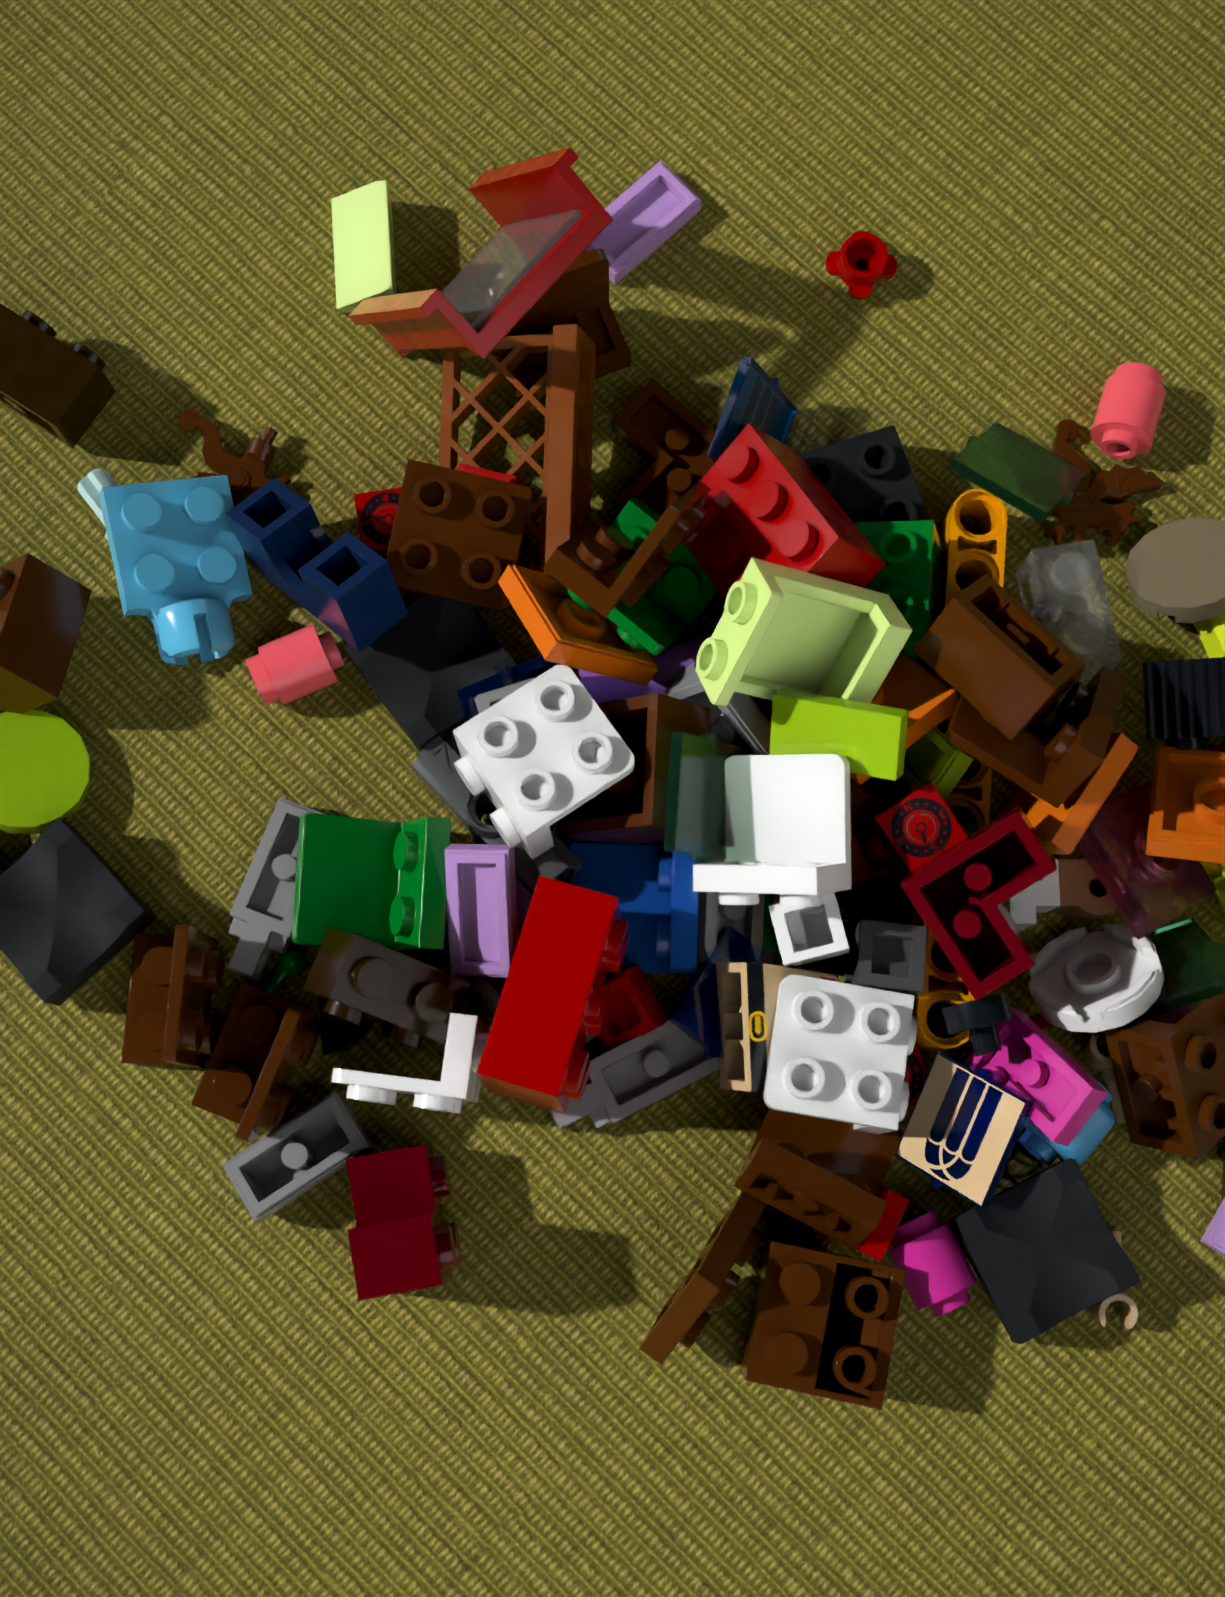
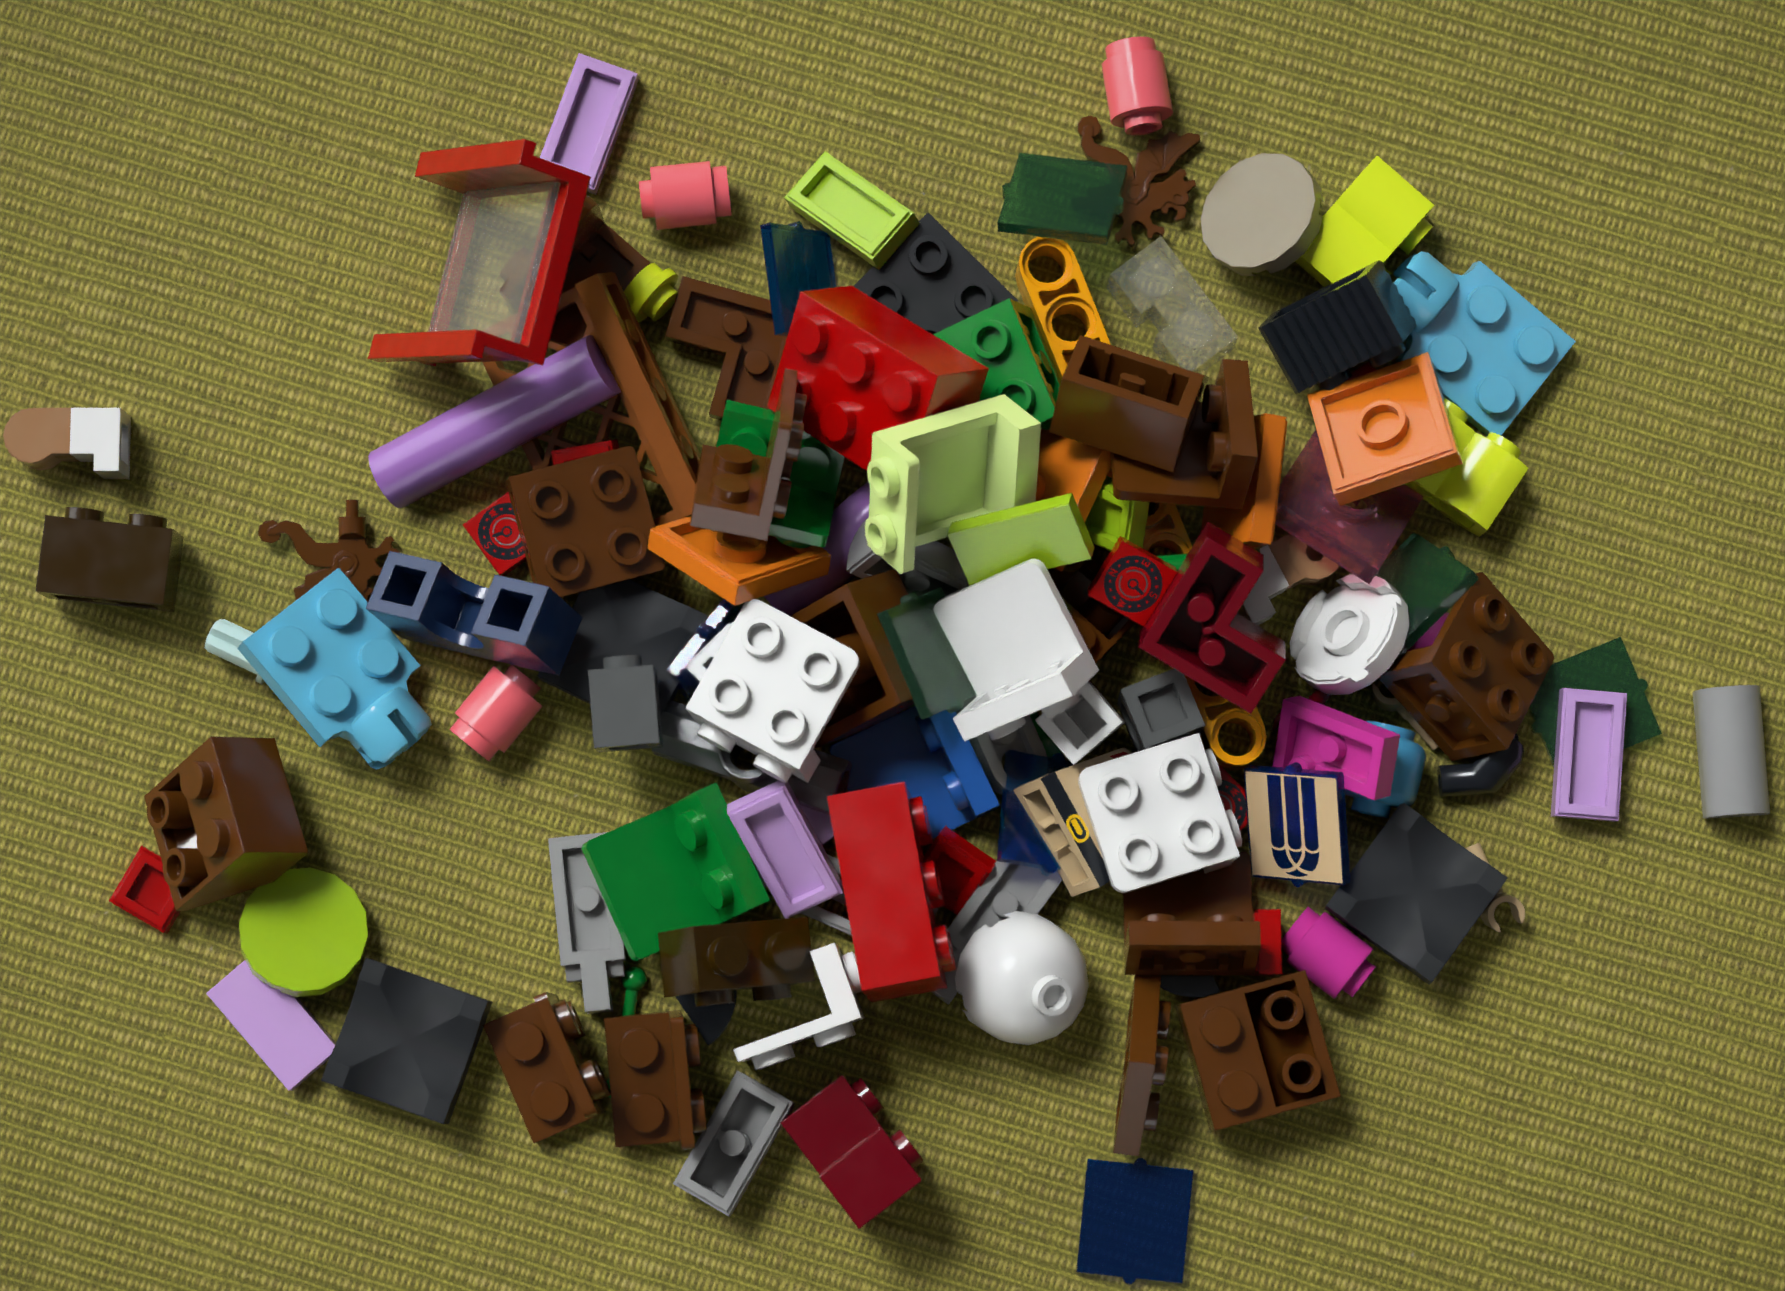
camera: 25 degrees left, 5 degrees up
yellowish green slope [331,180,397,313] -> none
red plate [825,231,898,300] -> none
black tile [941,992,1015,1057] -> none
none -> leg [3,408,131,479]
none -> medium lavender brick [369,335,621,508]
none -> dark grey brick [588,655,663,753]
none -> neon yellow plate [624,263,678,322]
none -> coral brick [639,161,732,230]
none -> lime tile [784,151,920,270]
none -> white cylinder [955,911,1088,1045]
none -> clear blue piece [1076,1158,1193,1284]
none -> black arm [1437,733,1524,797]

